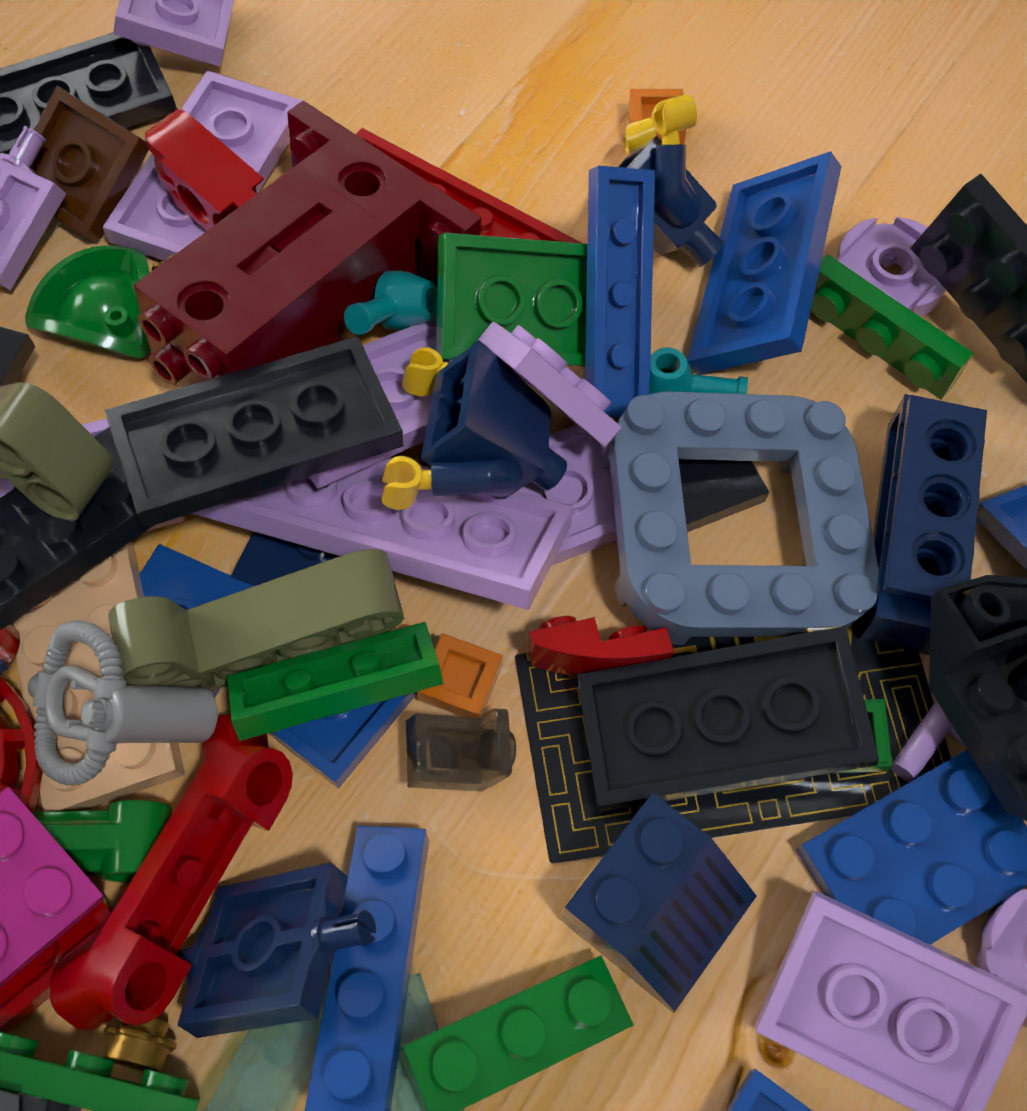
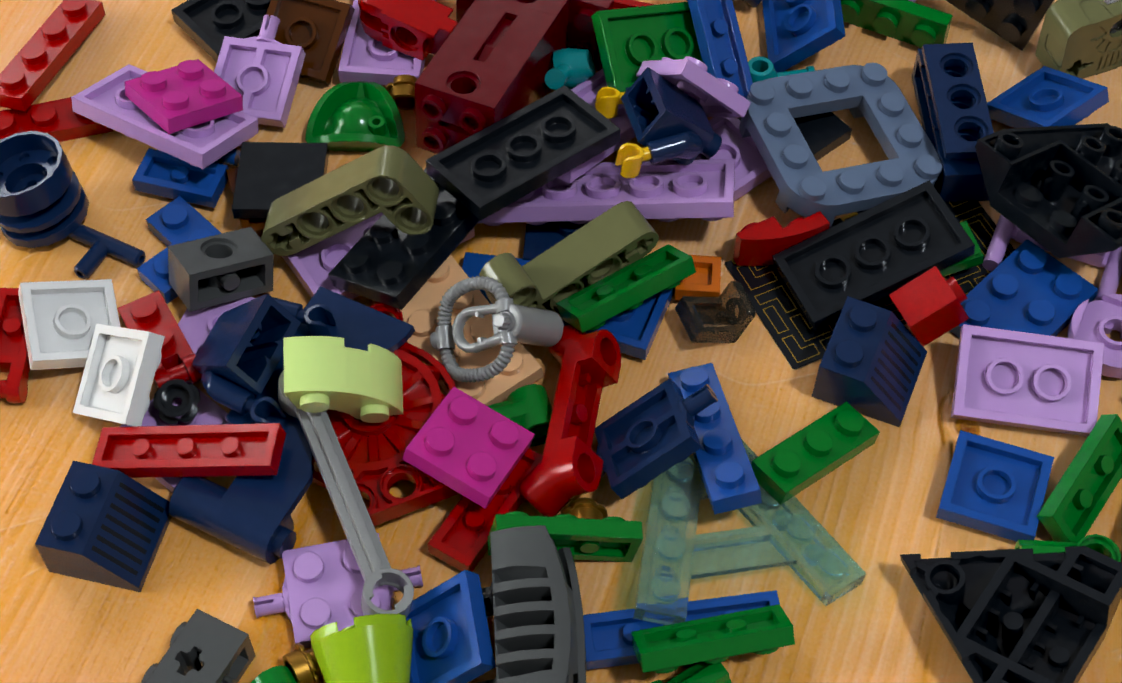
camera: 15 degrees left, 10 degrees down
none -> red brick [889,266,969,347]

